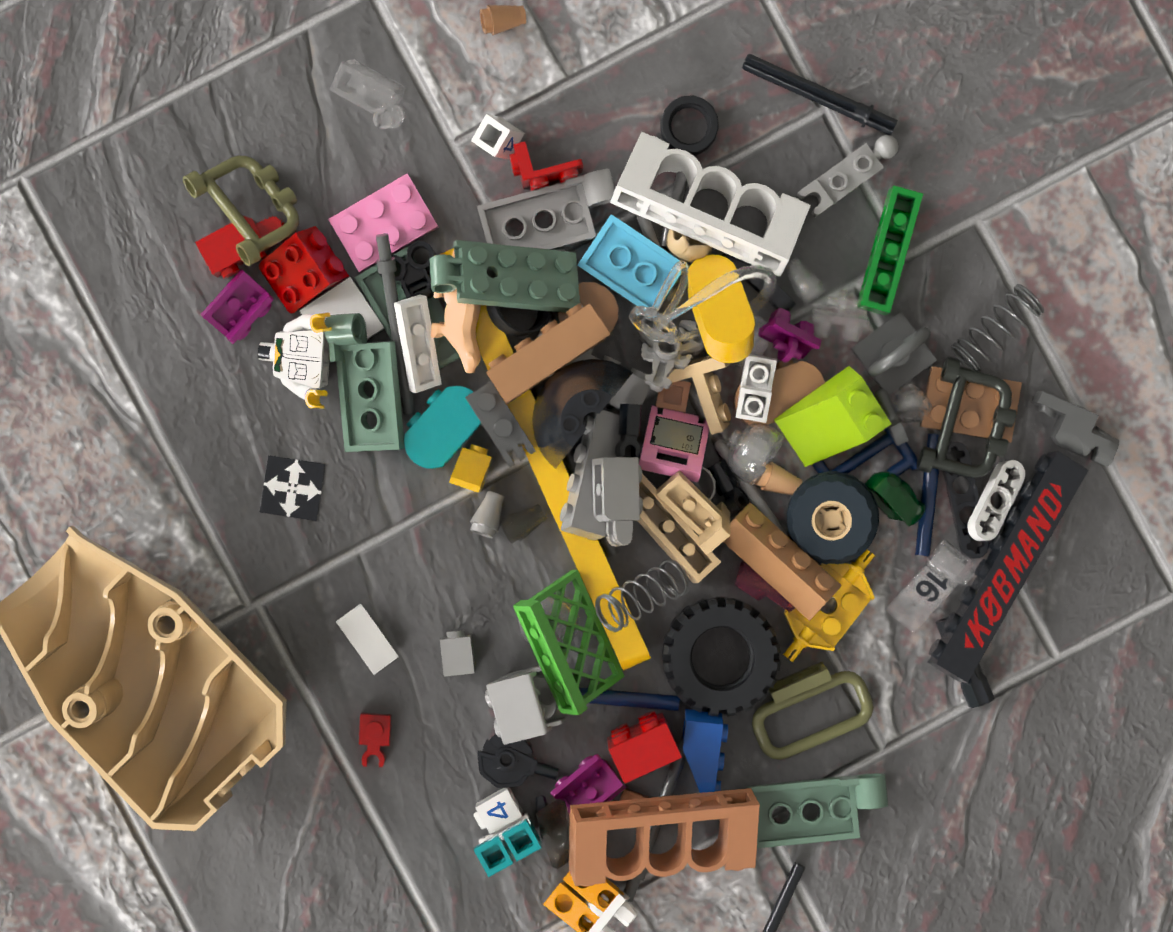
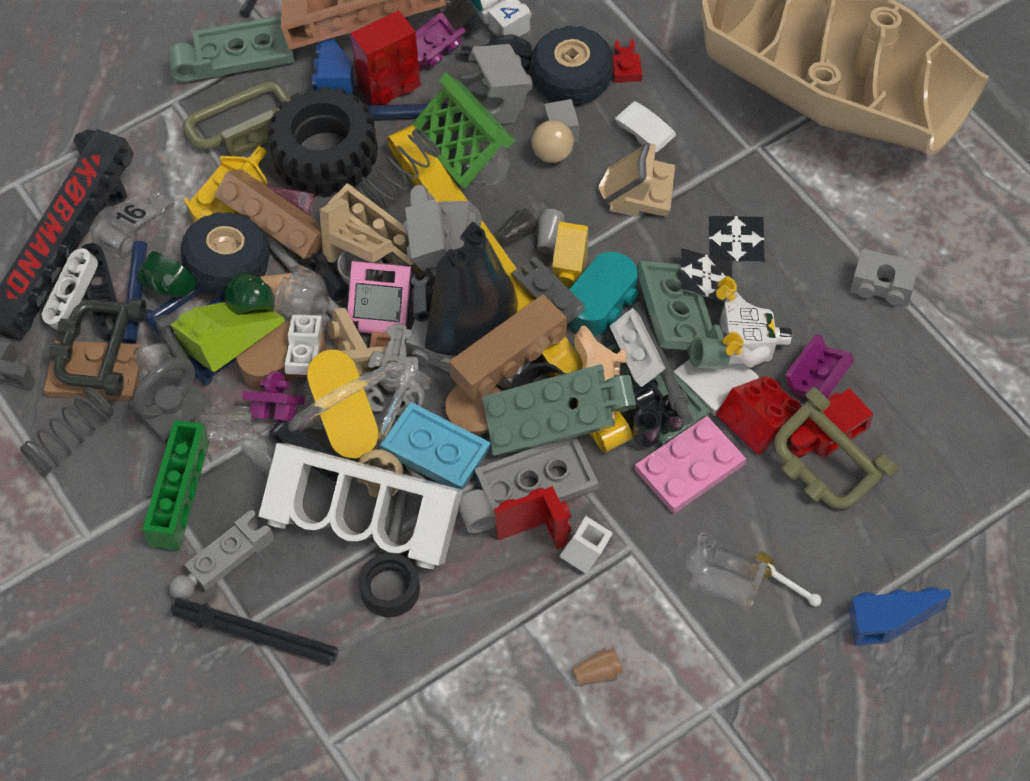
camera: 175 degrees right, 30 degrees down
none -> dark green piece [224,272,274,314]
none -> black wheel [531,25,613,105]
none -> tan hair [531,120,574,163]
none -> tan piece [598,143,675,217]
none -> black sticker [681,248,732,302]
none -> white hinge [748,551,822,607]
none -> blue slope [848,587,951,646]
none -> light grey brick [850,248,920,307]

